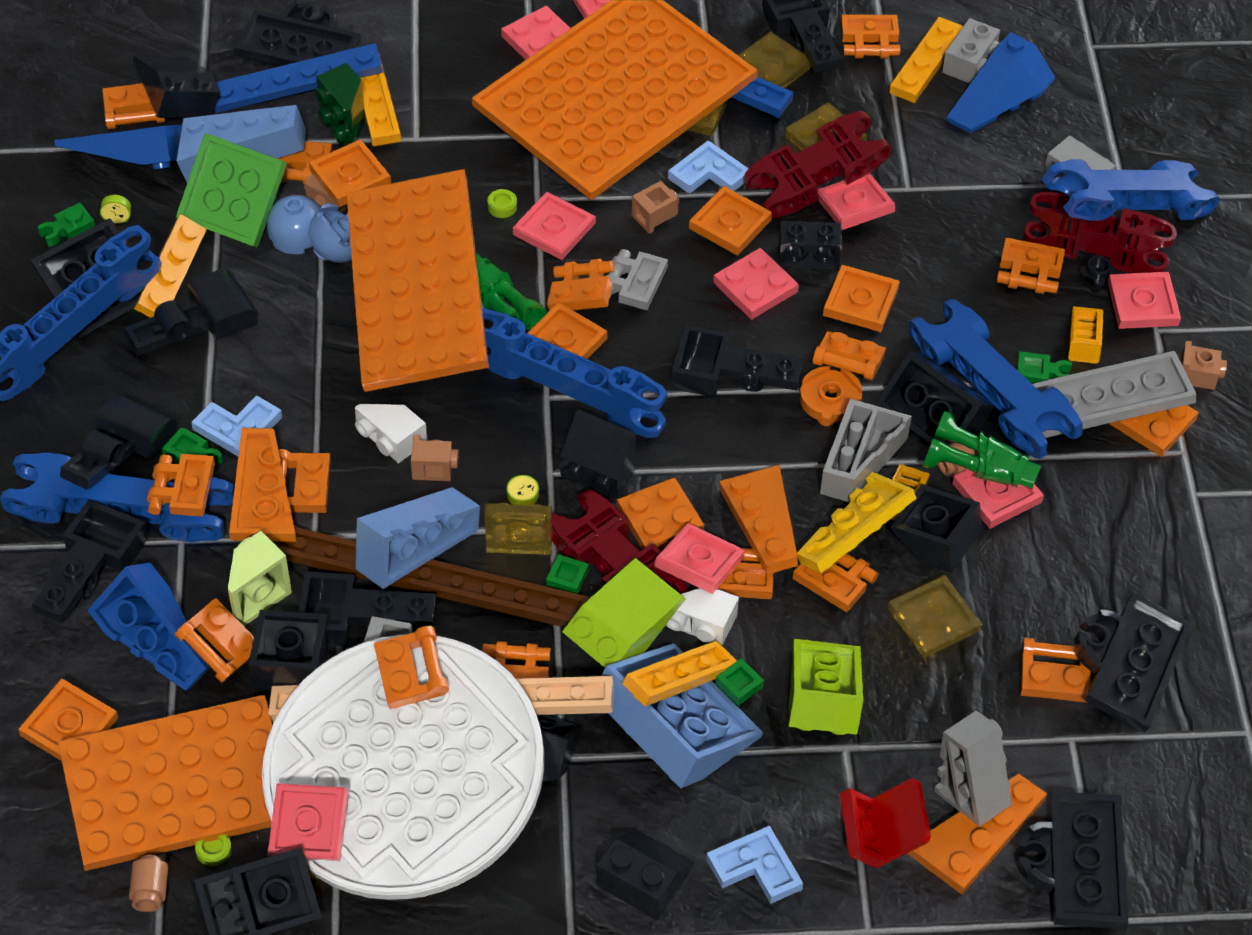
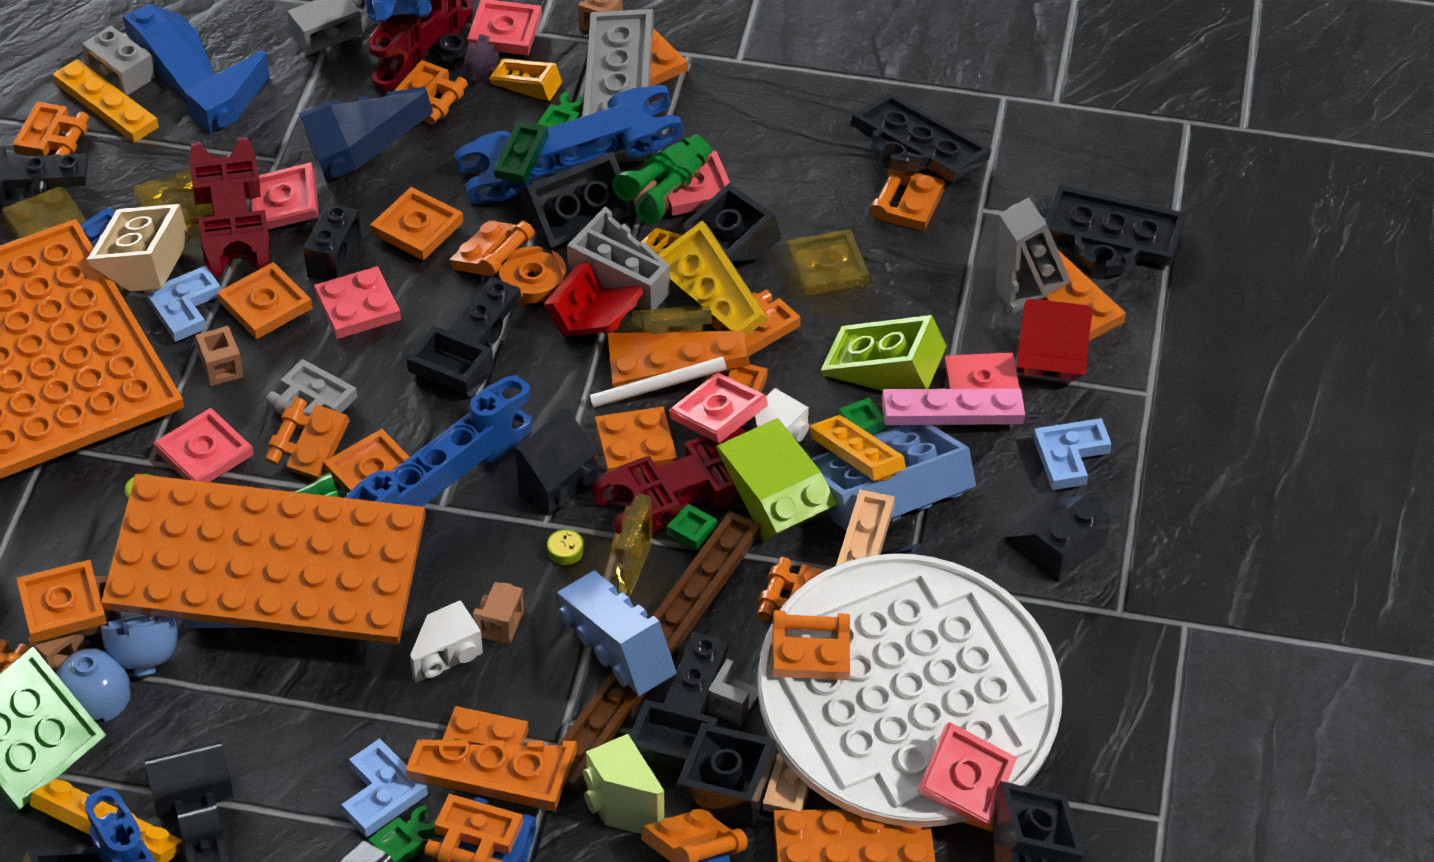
camera: 75 degrees left, 5 degrees down
none -> tan slope [87,204,190,293]
none -> blue slope [184,50,269,135]
none -> dark blue wedge [298,87,433,182]
none -> clear purple plate [464,34,499,81]
none -> dark green plate [493,121,549,184]
none -> red bracket [543,262,644,336]
none -> white bar [590,357,727,408]
none -> clear yellow plate [632,306,712,334]
none -> bright pink plate [882,389,1025,425]
none -> coral plate [944,352,1019,389]

